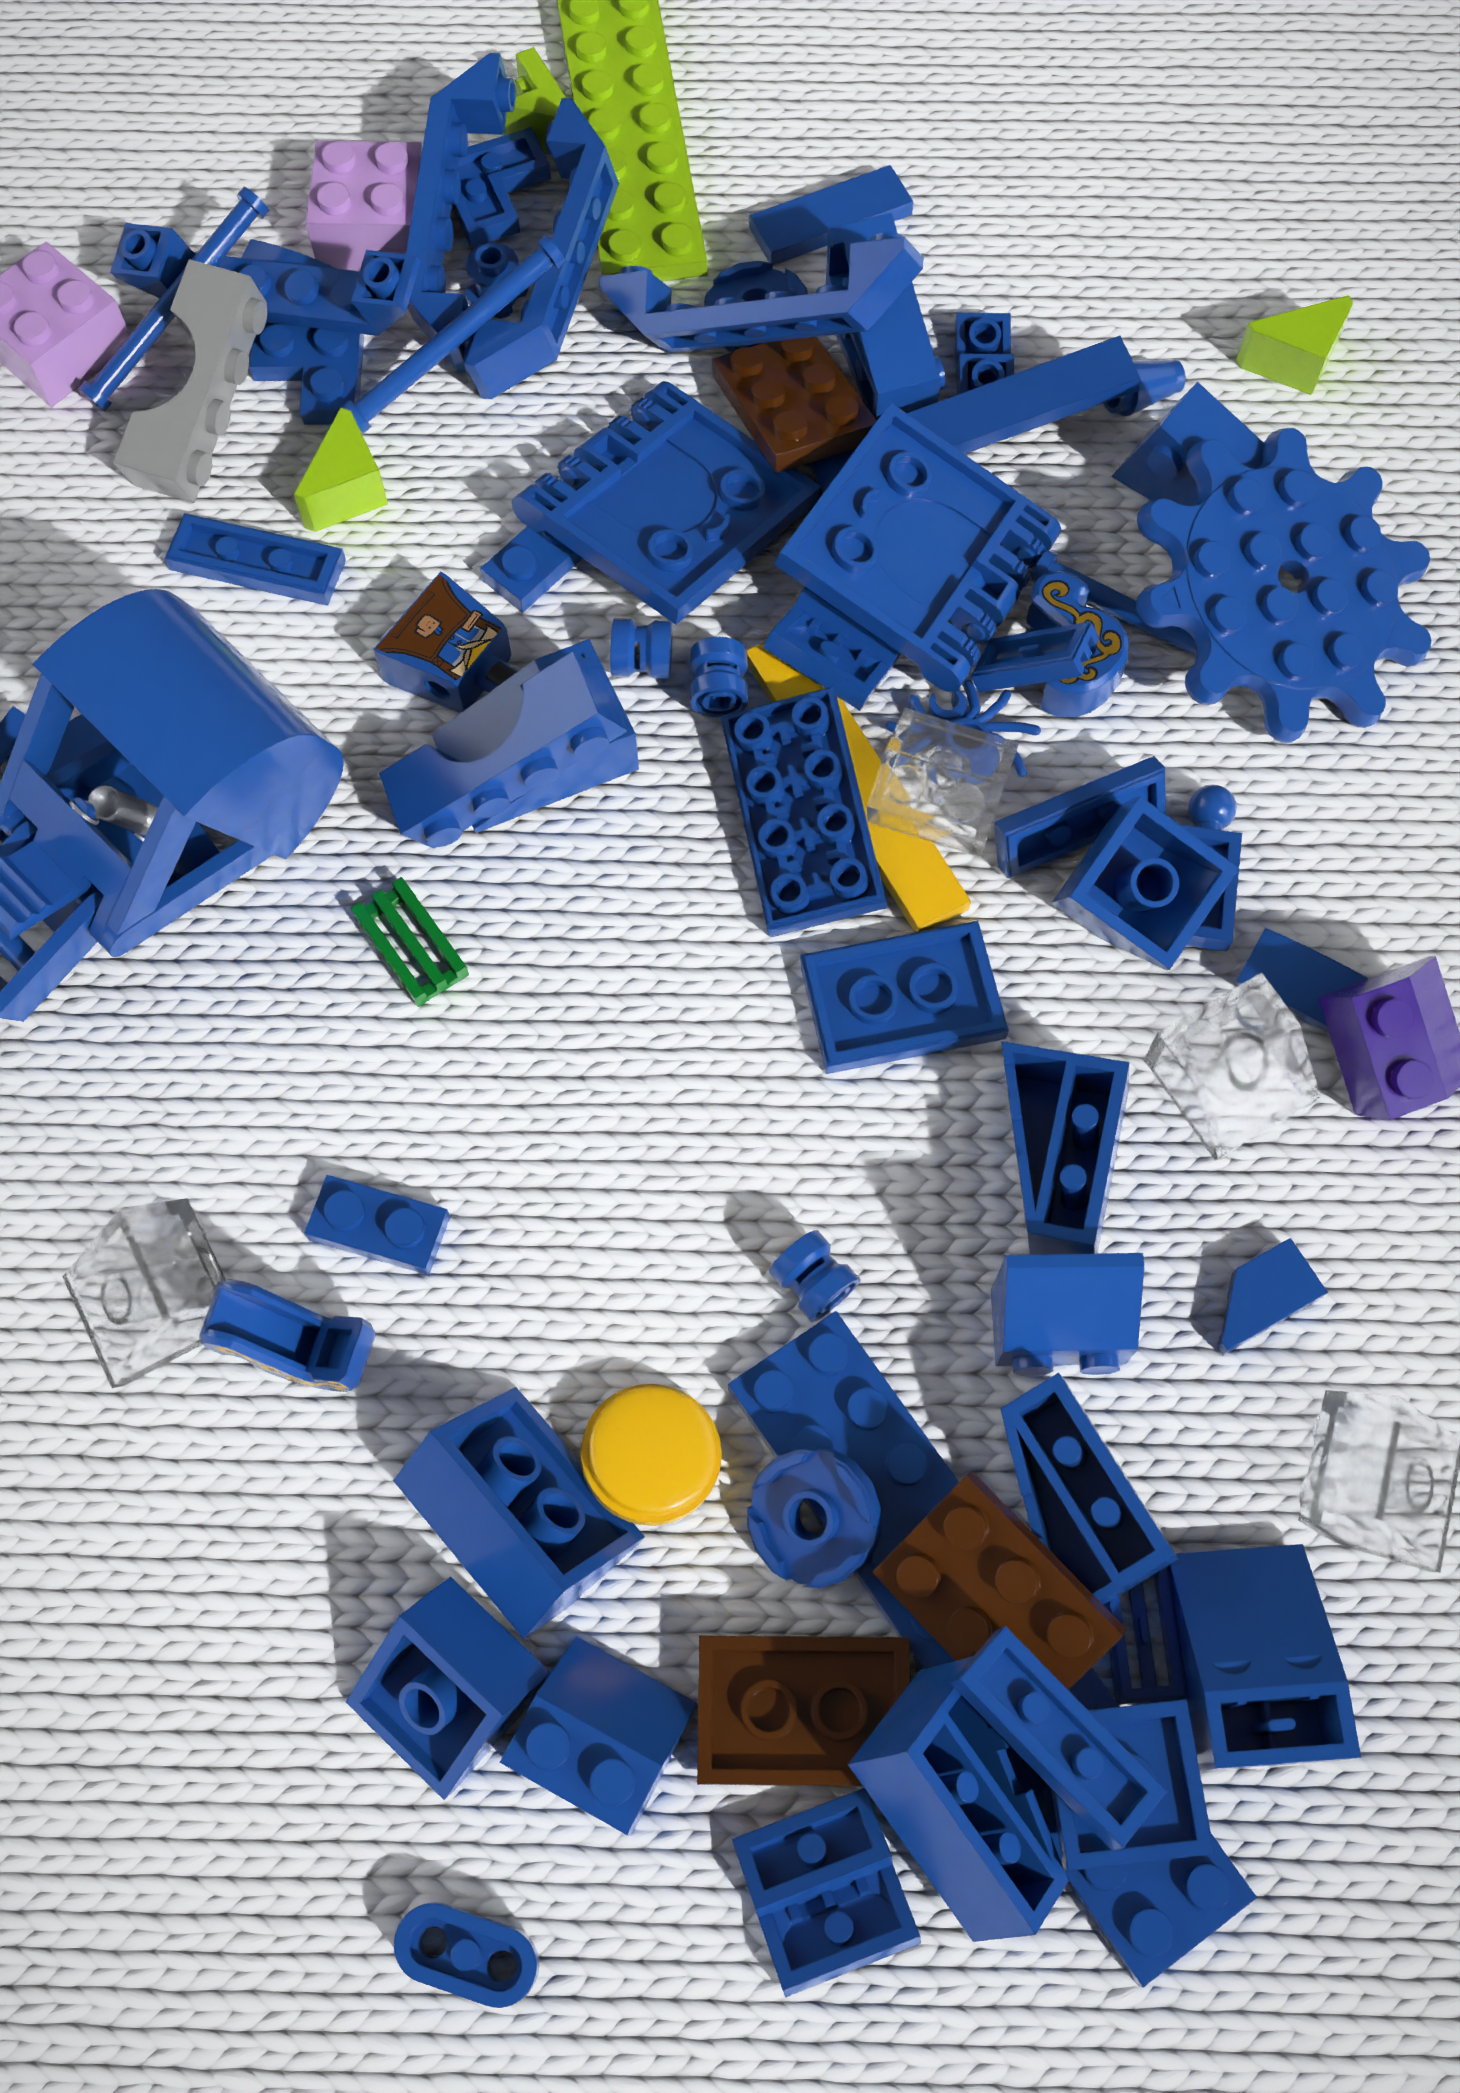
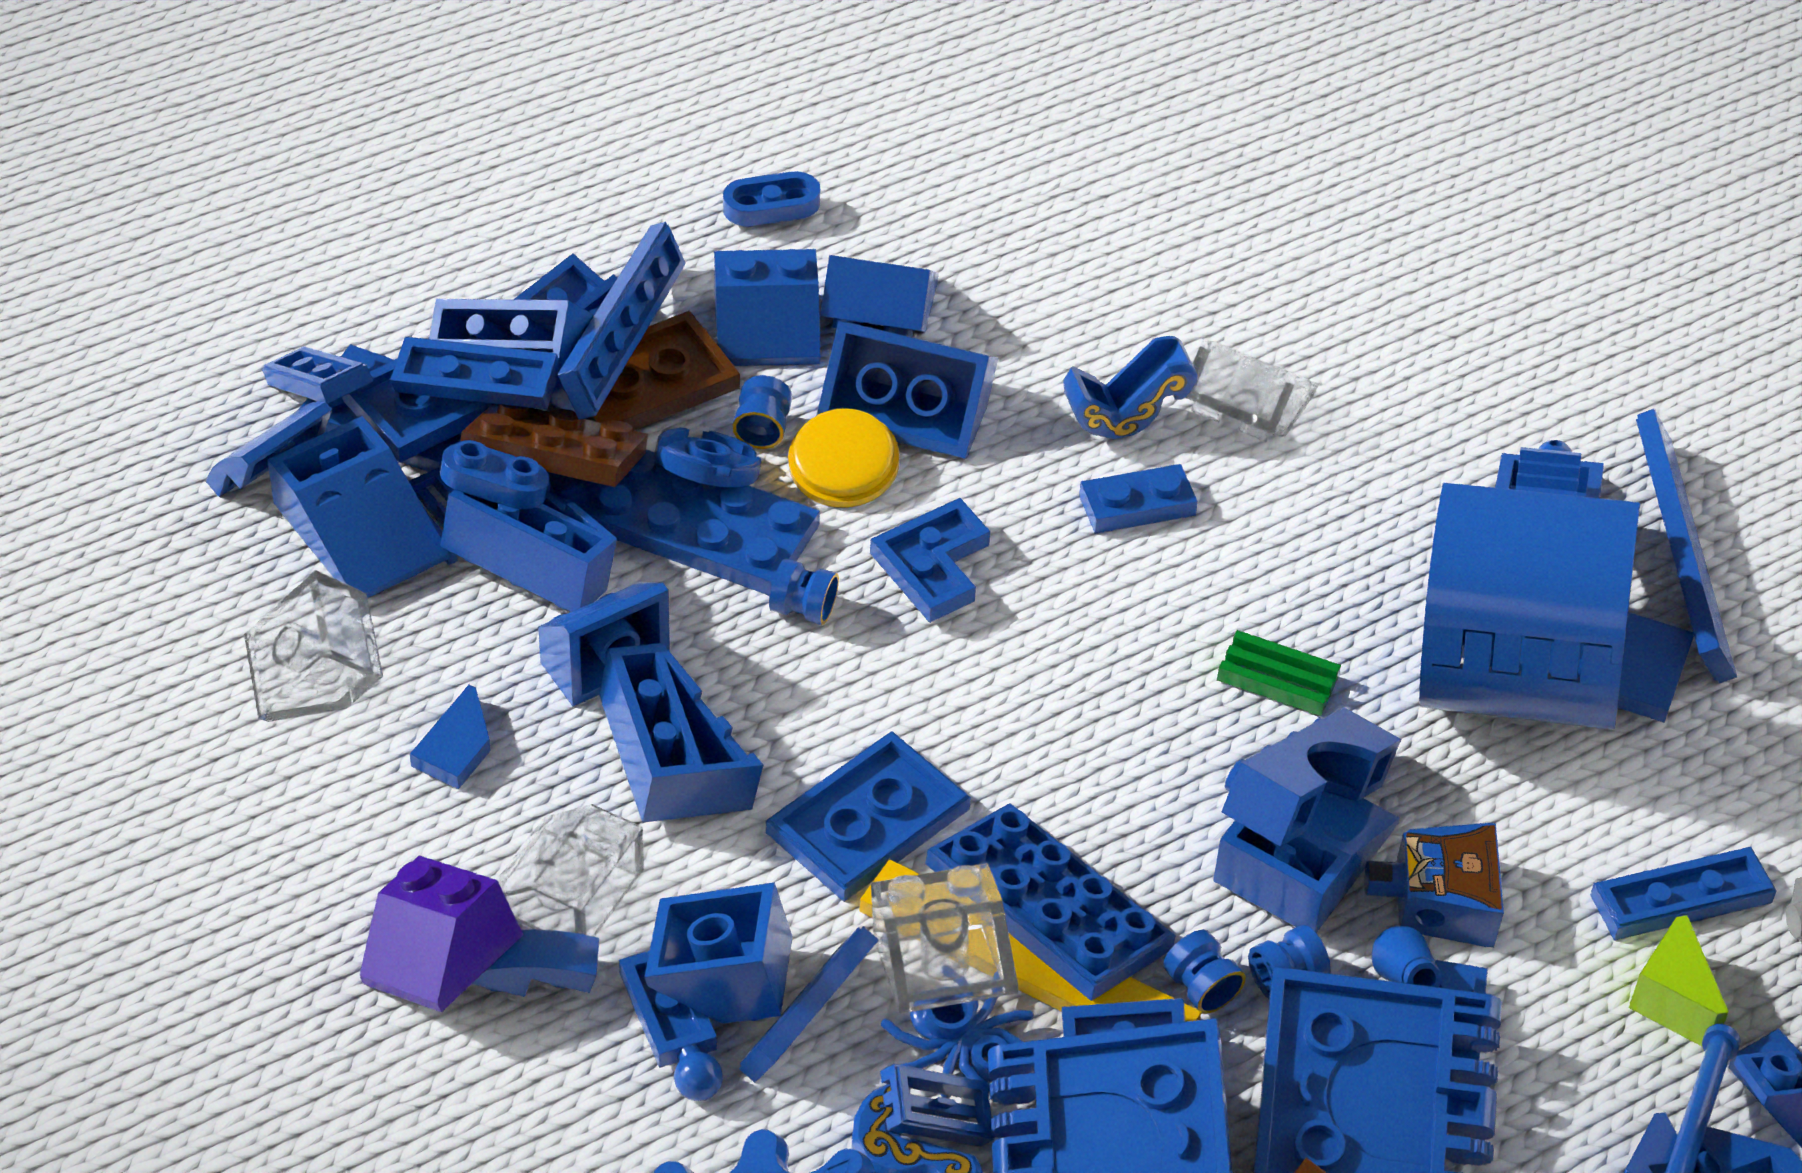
camera: 145 degrees right, 20 degrees down
none -> blue slope [206,402,332,497]
none -> blue tile [261,346,373,404]
none -> blue plate [440,440,549,509]
none -> blue tile [558,222,686,420]
none -> blue wheel [732,375,792,449]
none -> blue plate [870,498,990,623]
none -> blue cone [1372,926,1442,988]

